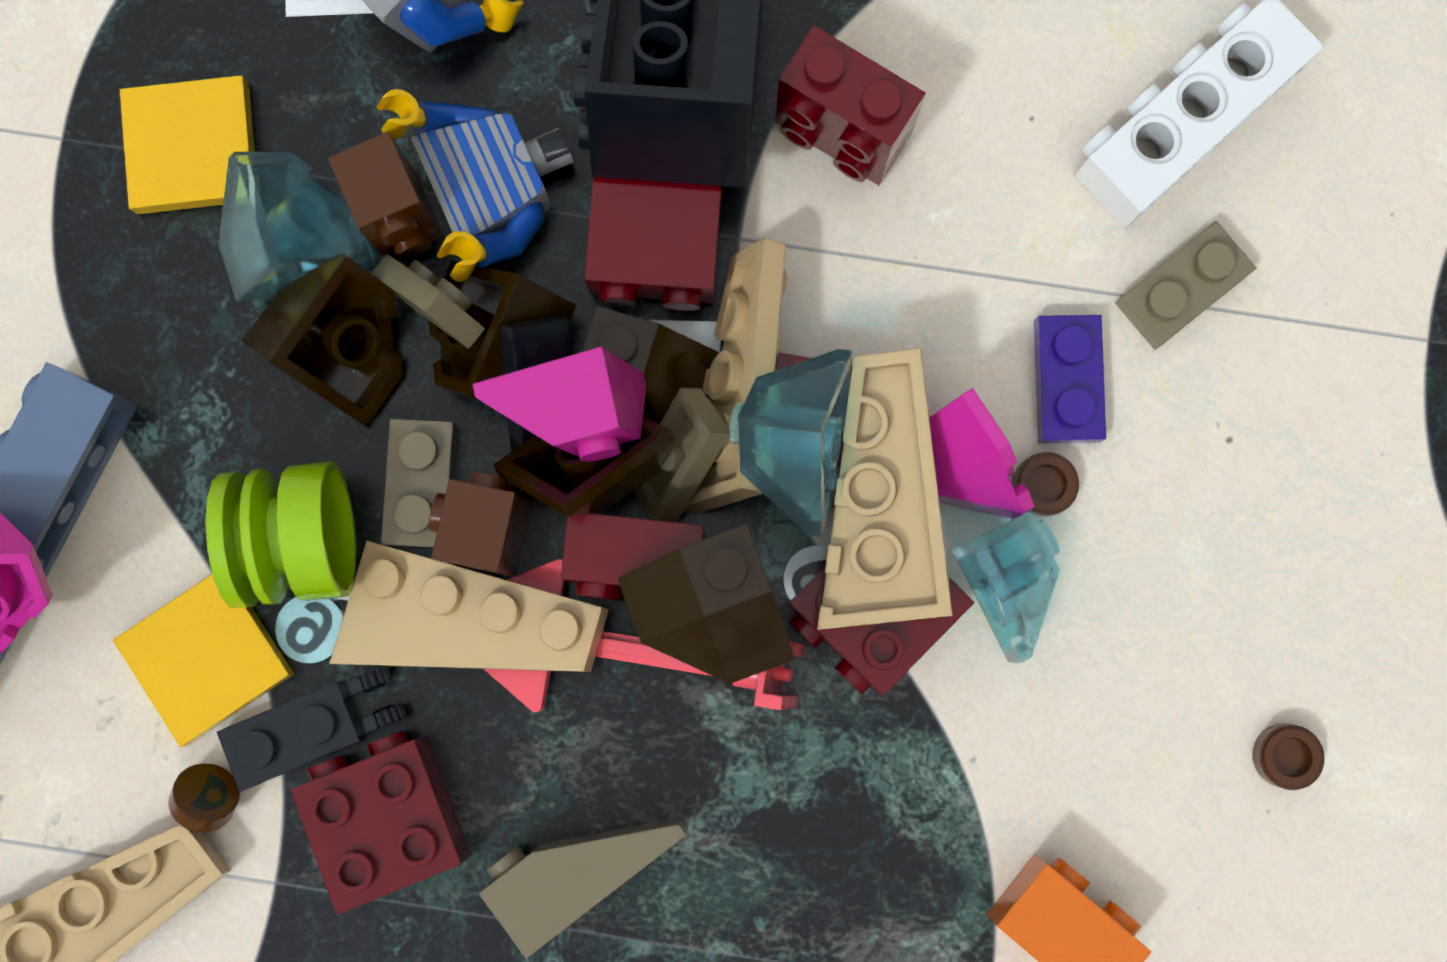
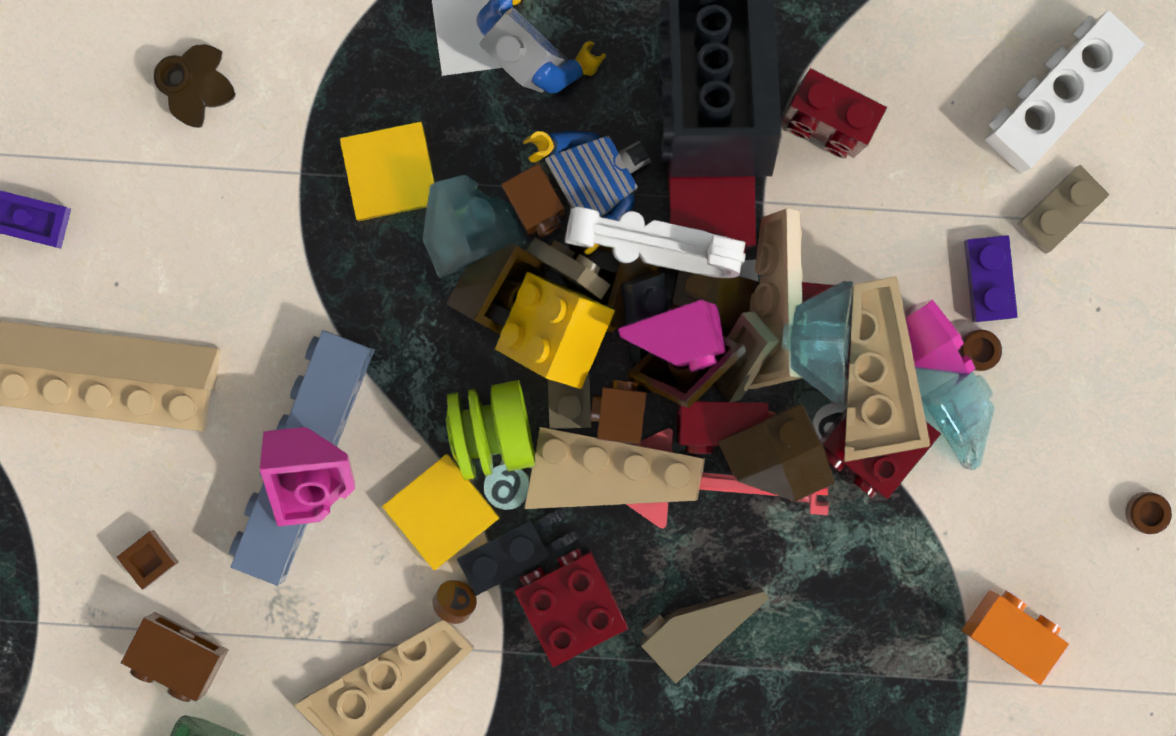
camera: 10 degrees left, 5 degrees up
none -> yellow piece [495,272,615,389]
none -> white piece [565,207,746,278]

